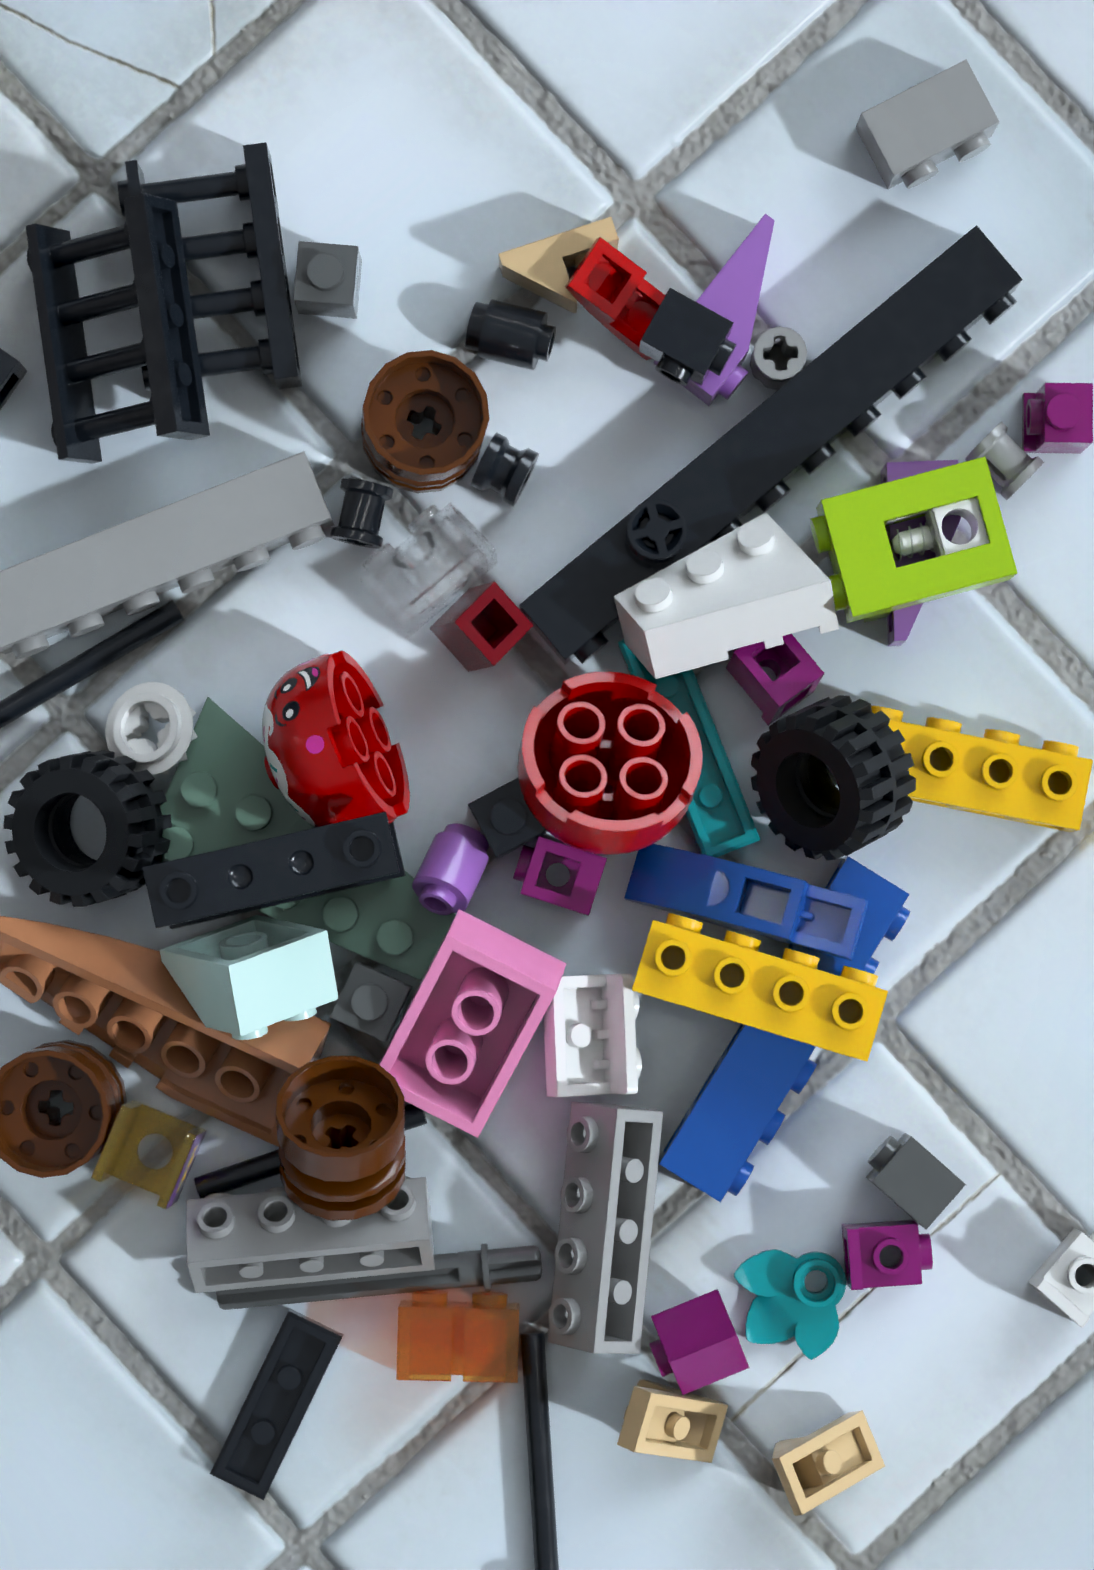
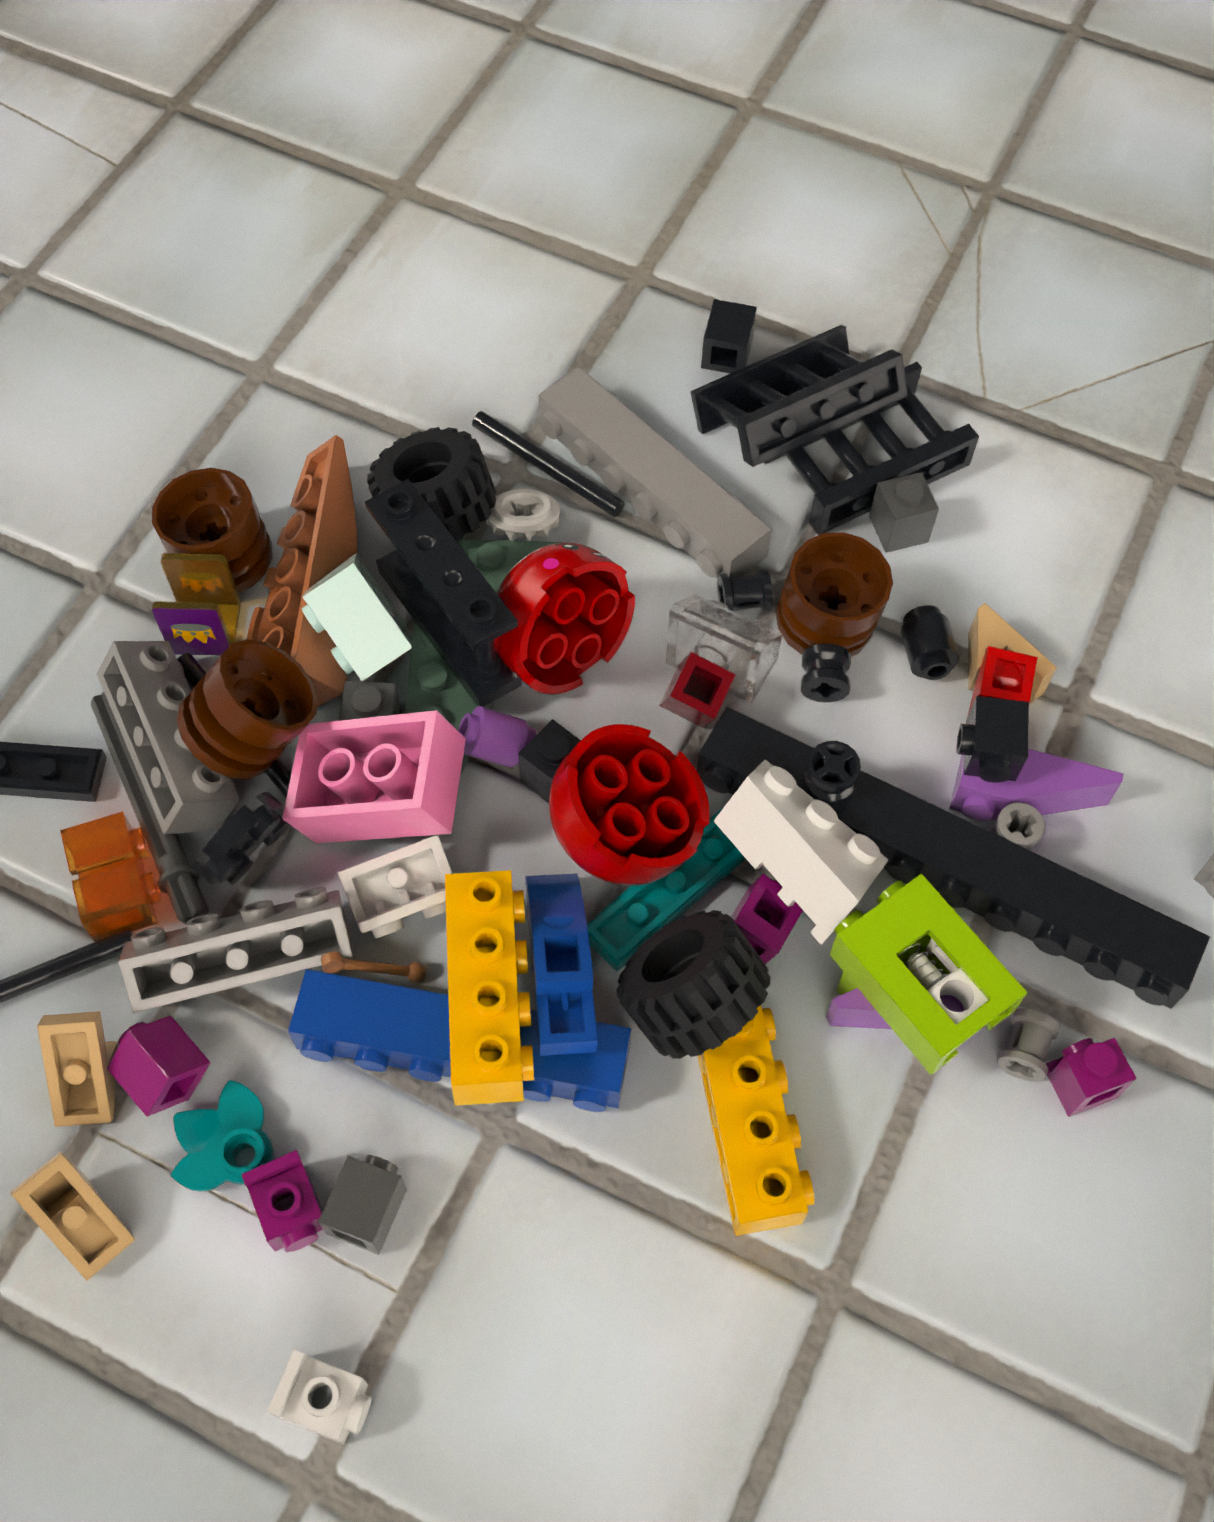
camera: 70 degrees right, 25 degrees down
magenta brick [513,836,607,916] -> none
none -> black plate [194,792,289,885]
none -> medium nougat hinge [321,951,426,983]

